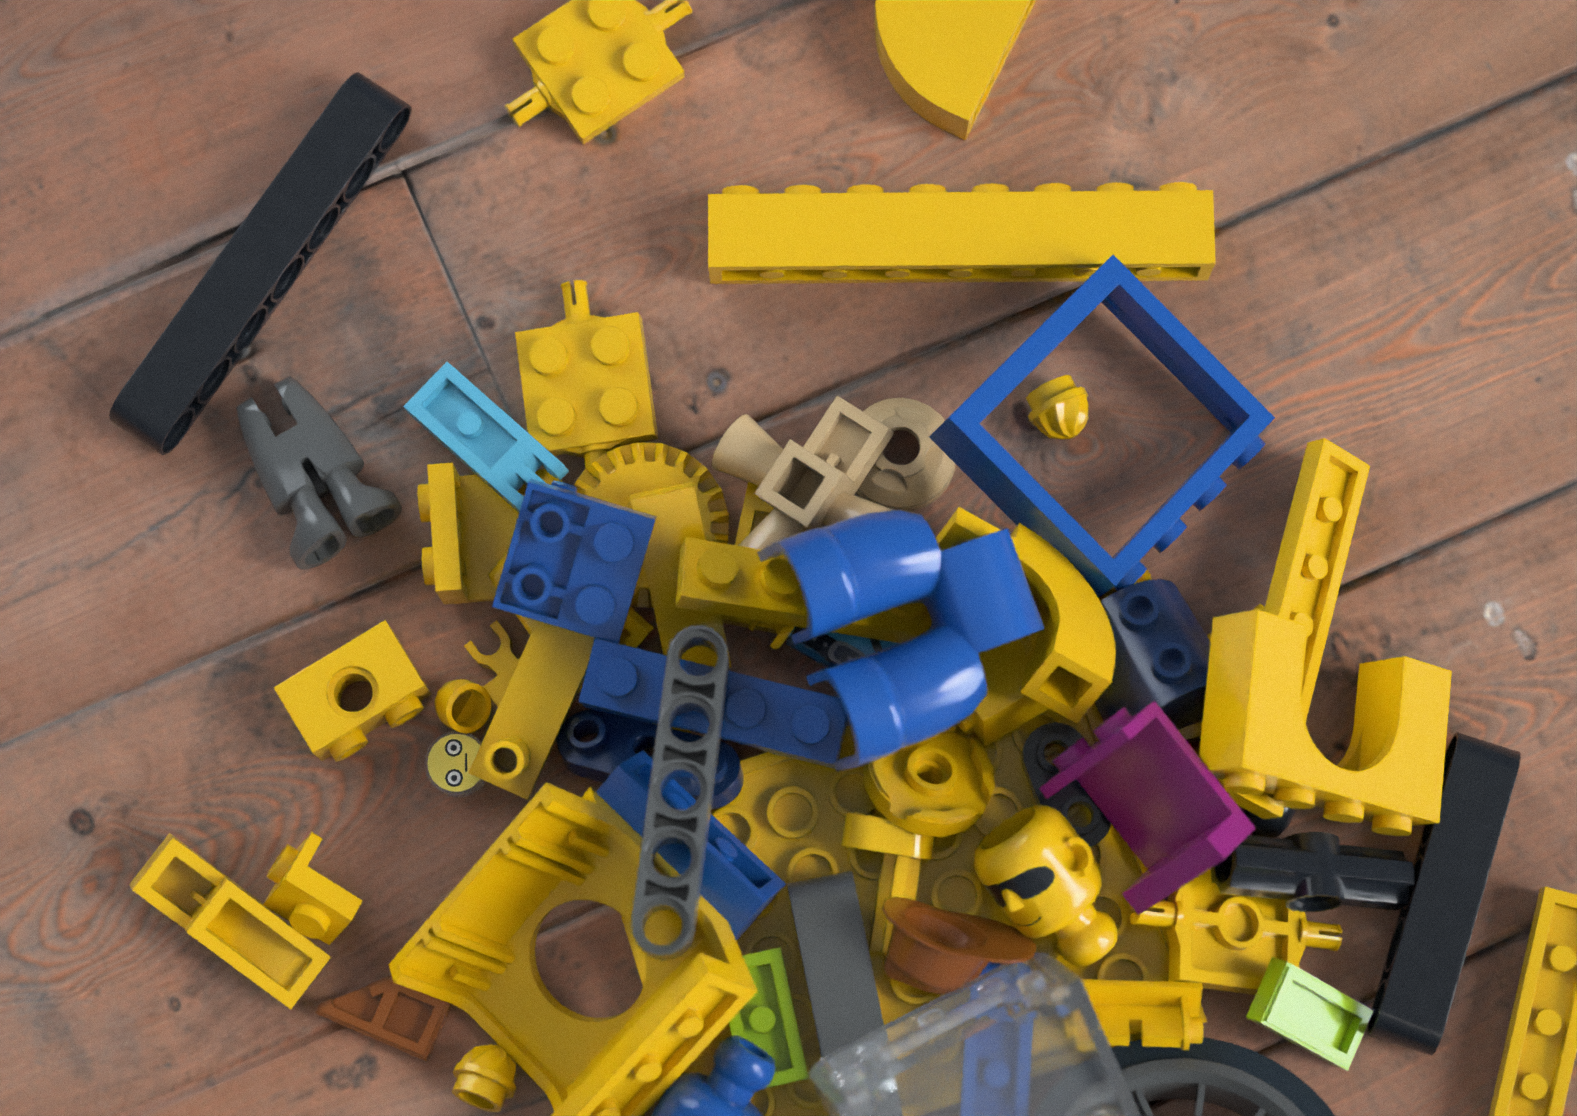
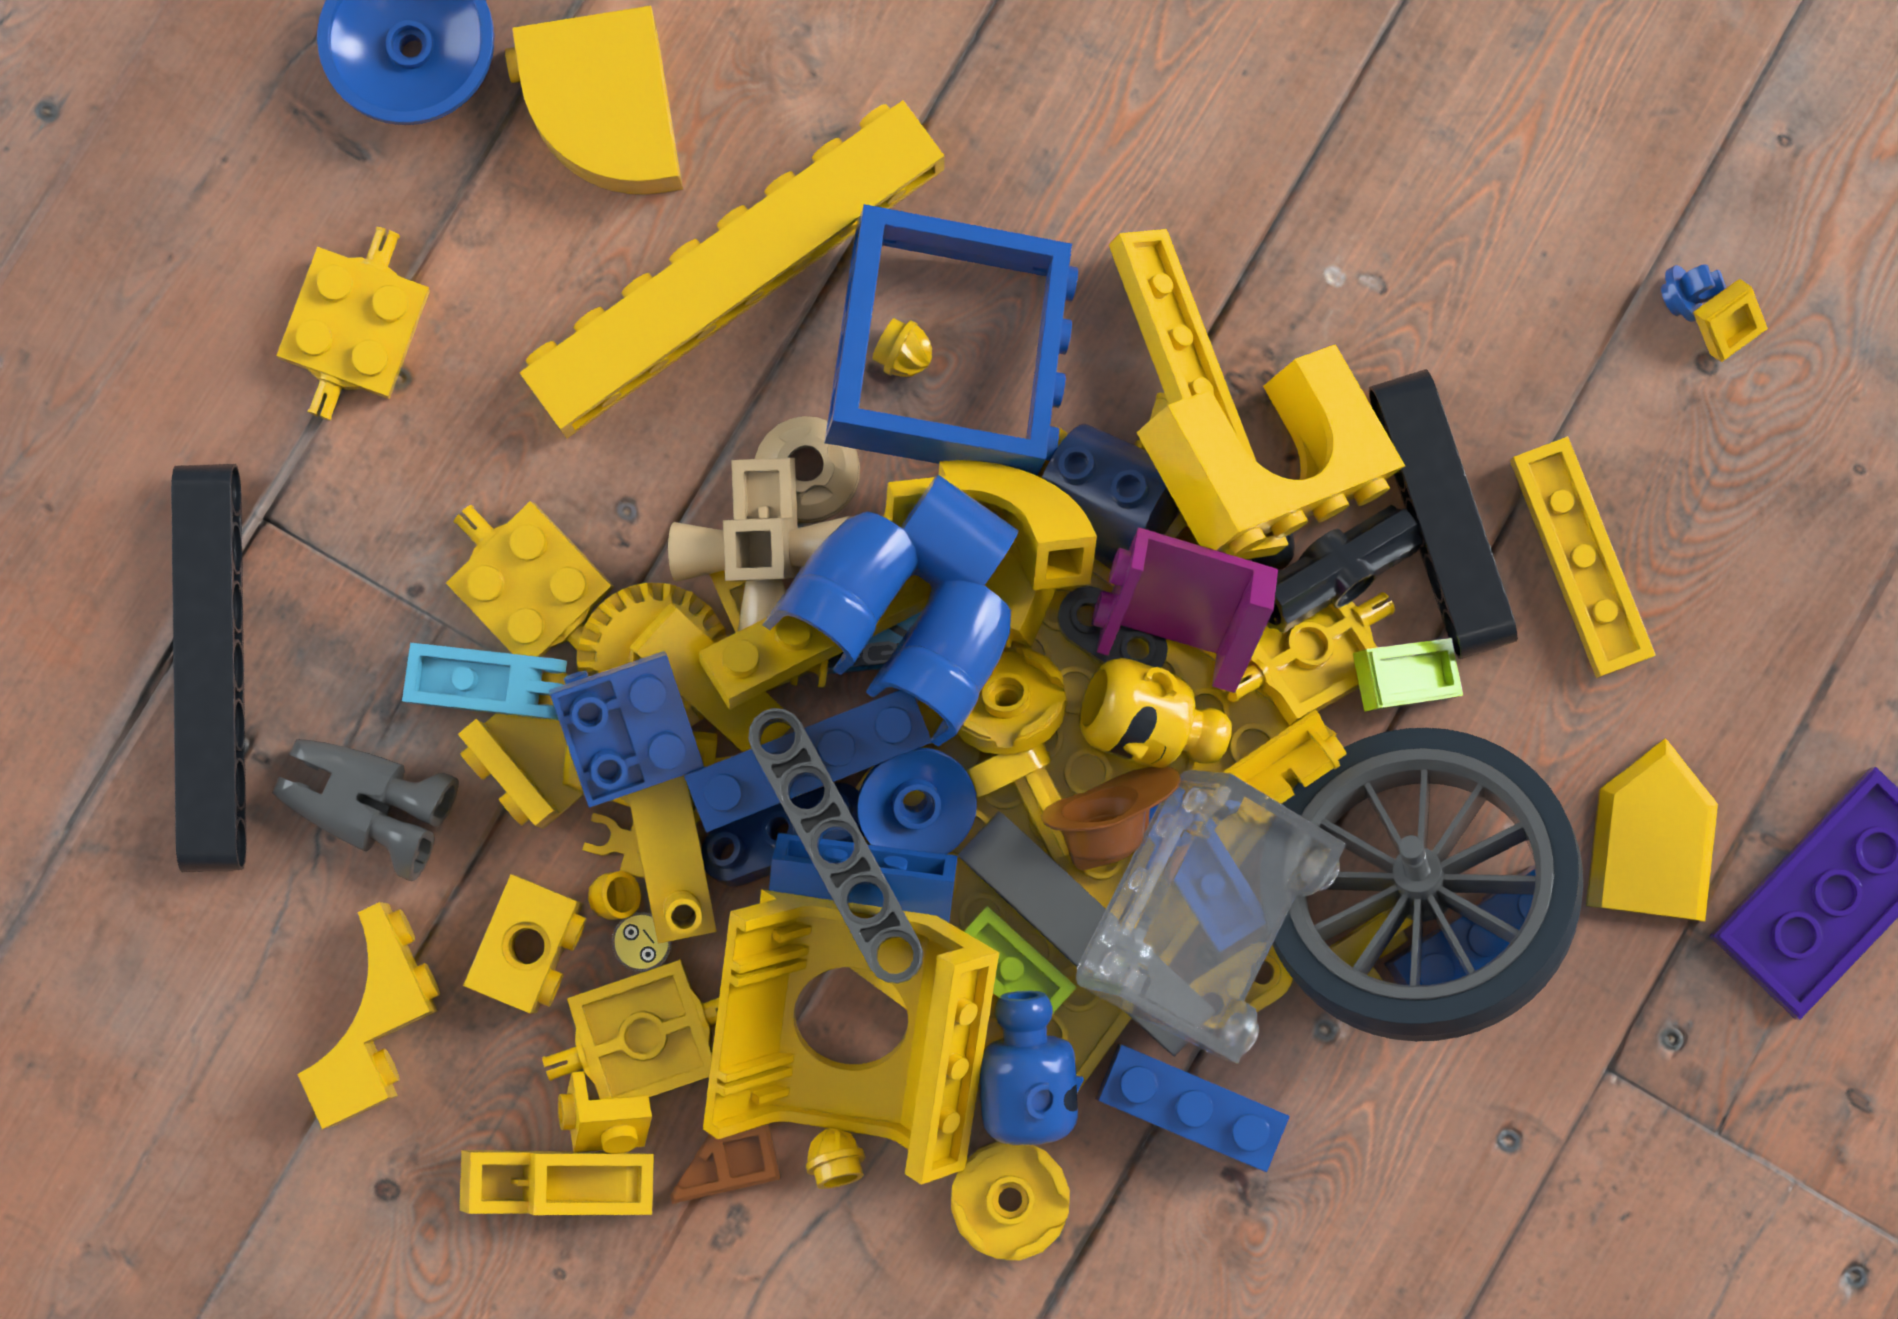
camera: 40 degrees left, 5 degrees up
none -> yellow arch [297,902,440,1129]
none -> yellow plate [542,960,719,1099]
none -> blue dish [857,748,977,854]

